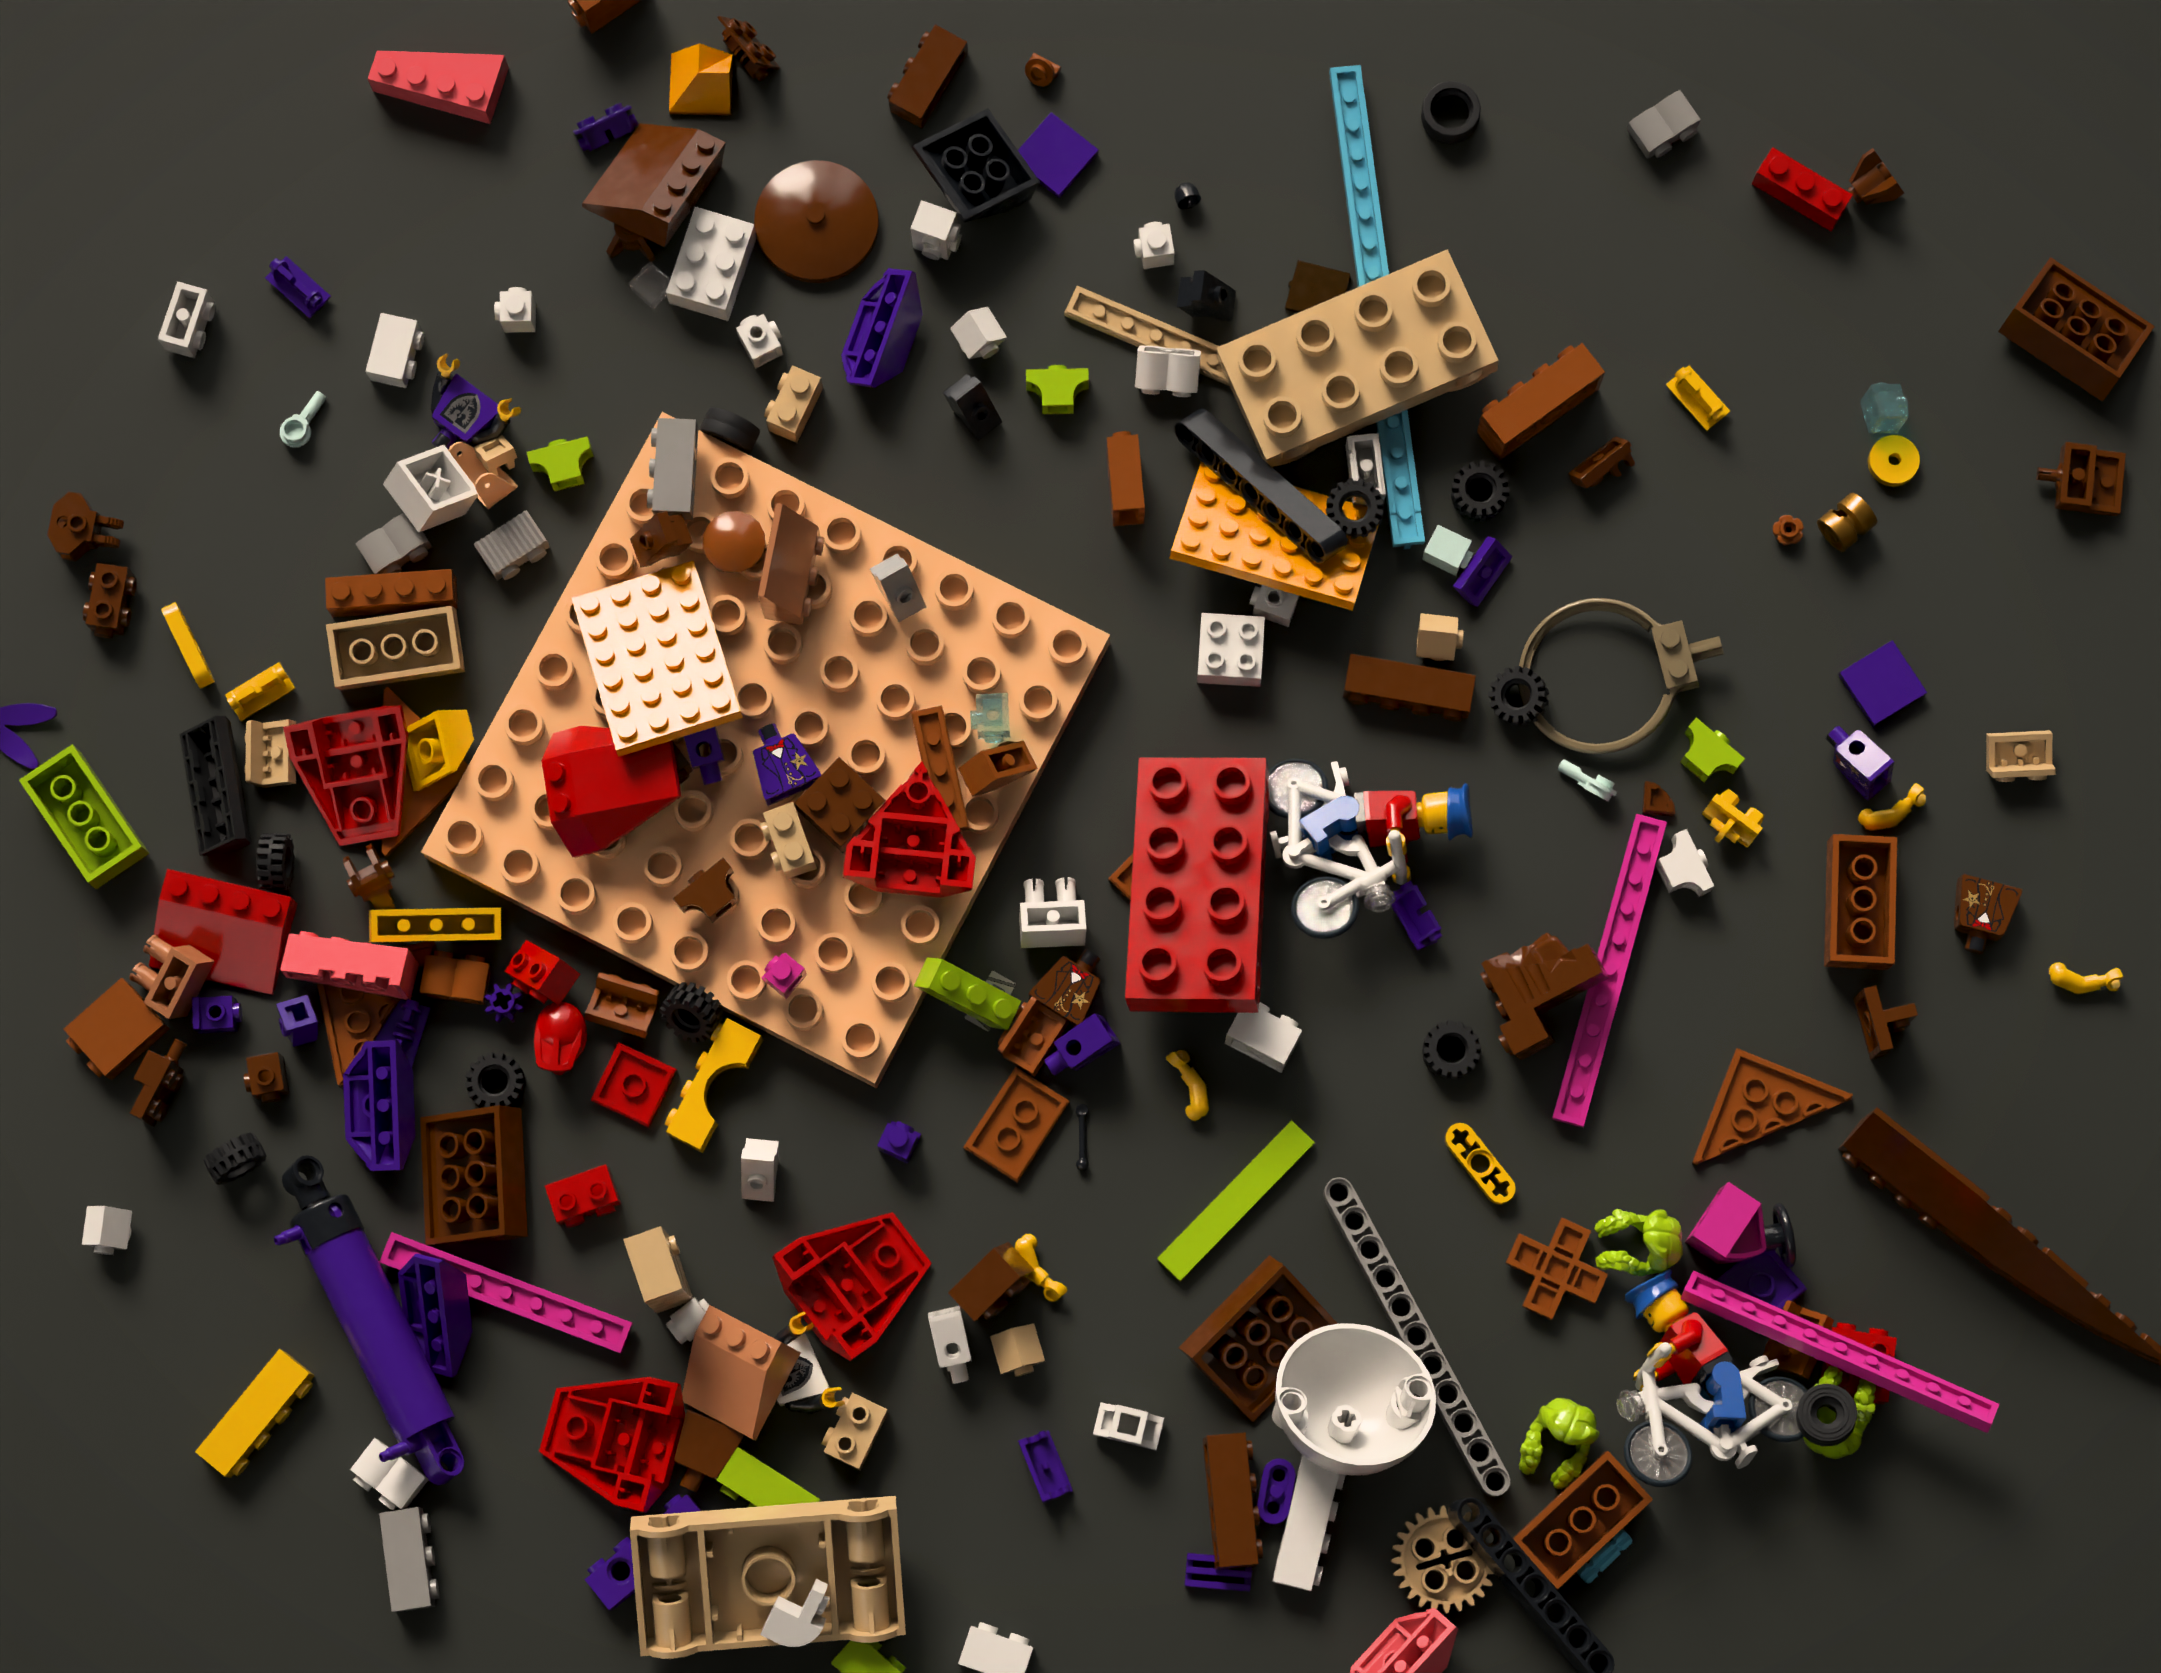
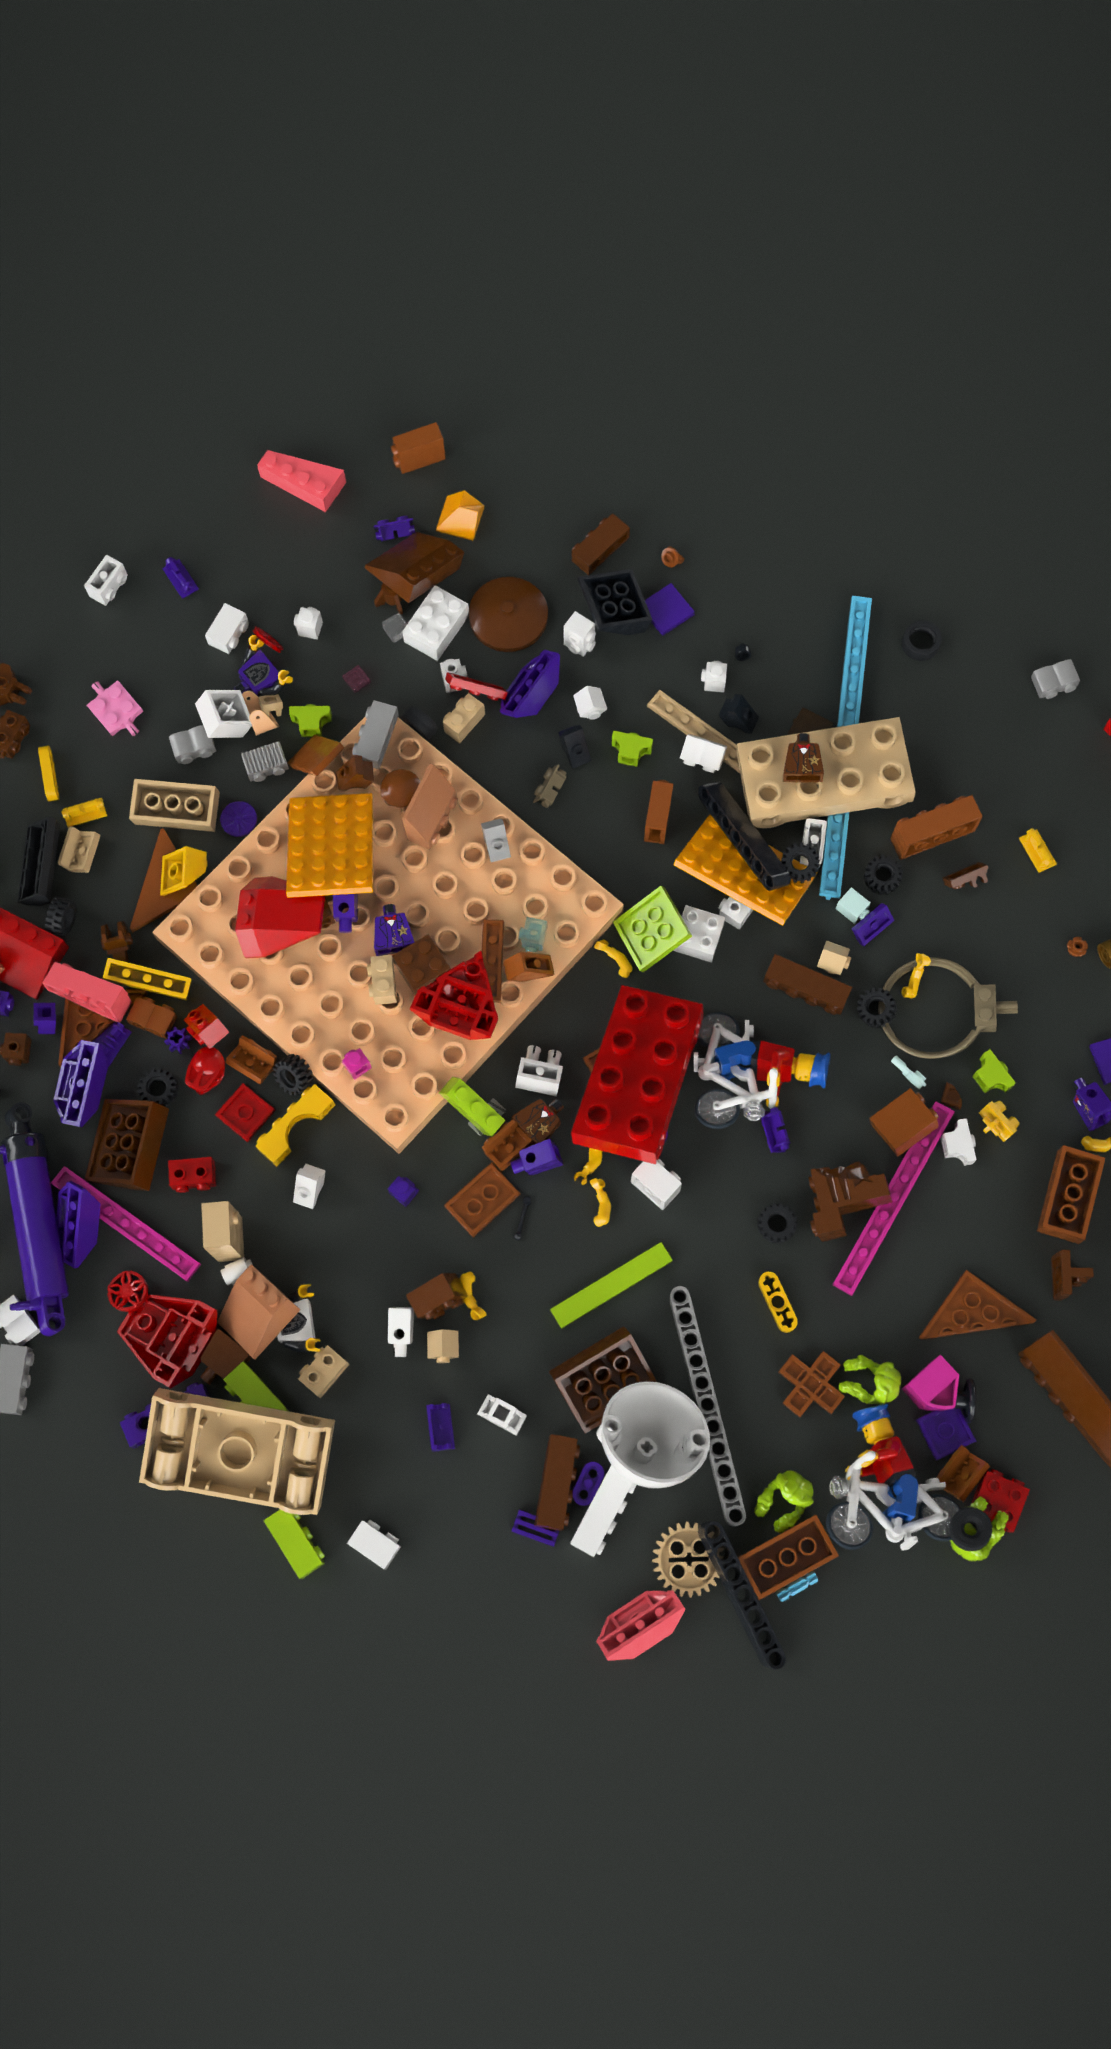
camera: 15 degrees right, 5 degrees down
light aqua plate [280,391,327,448] -> none
red wedge [283,705,409,846] -> none
dark orange brick [325,569,458,617] -> none
reddish brown brick [673,858,738,923] -> none
reddish brown hinge [717,16,780,81] -> none
white brick [760,1579,830,1647] -> none
red wedge [772,1212,932,1361] -> none
dark pink plate [1681,1271,1999,1433] -> none
none -> bright pink plate [87,680,143,736]
none -> red wheel [107,1271,148,1312]
none -> dark purple wheel [220,801,257,837]
none -> red wheel [252,626,284,653]
none -> dark orange tile [287,735,345,776]
none -> clear pink tile [342,665,371,693]
none -> plate [445,672,508,701]
none -> dark tan hinge [533,764,567,808]
none -> yellow arm [574,1148,603,1185]
none -> yellow arm [594,940,633,978]
none -> lime plate [613,886,692,972]
none -> reddish brown torso [783,733,824,782]
none -> dark orange brick [869,1088,939,1157]
none -> yellow arm [901,953,931,999]

